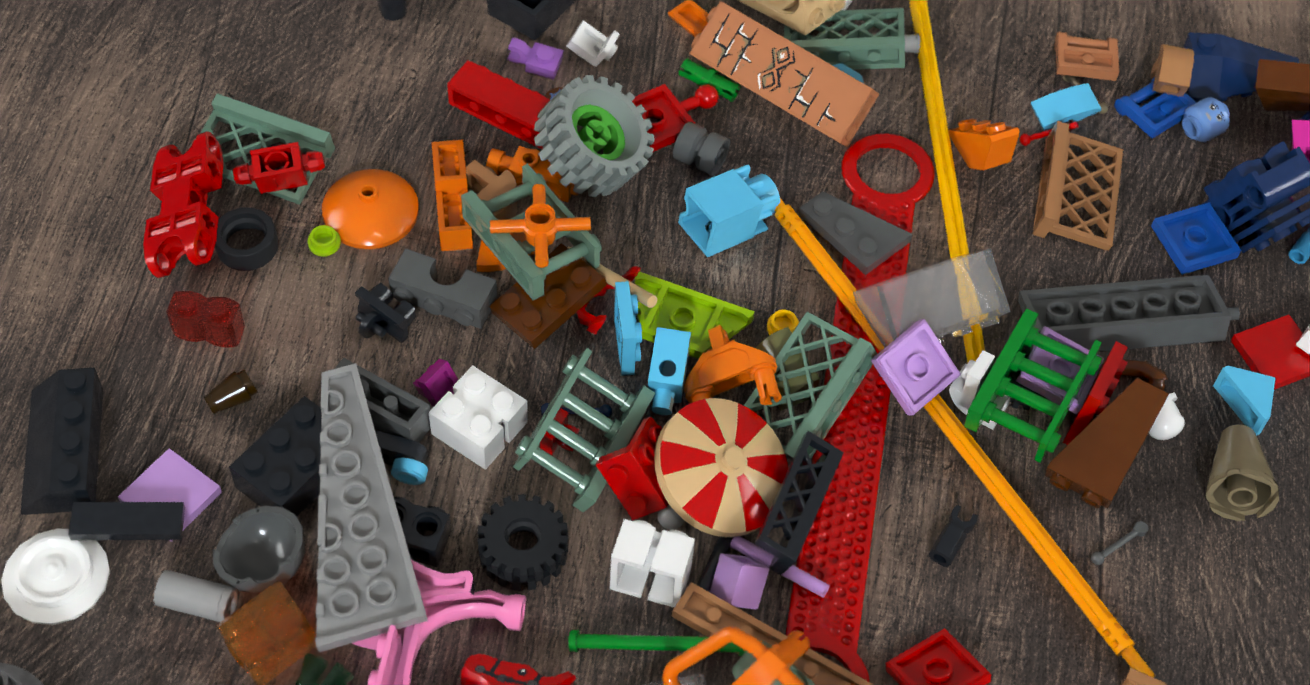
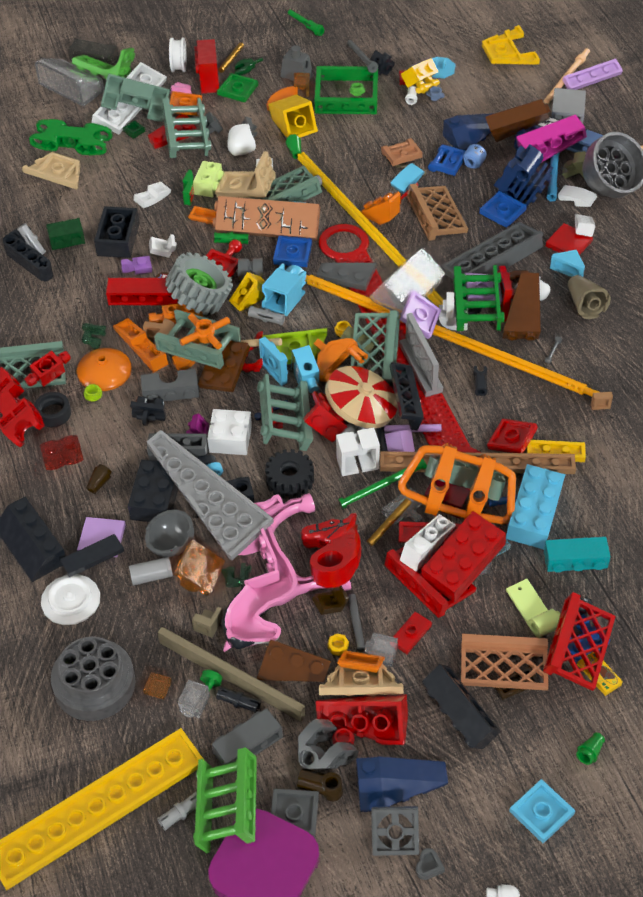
camera: 25 degrees left, 5 degrees down
medium nougat brick [1150,44,1194,97] -> none
none -> clear green piece [82,323,106,350]
none -> yellow slope [229,272,265,311]
none -> light grey pin [248,306,285,325]
none -> blue plate [273,236,312,267]
none -> light grey fence [399,312,443,397]

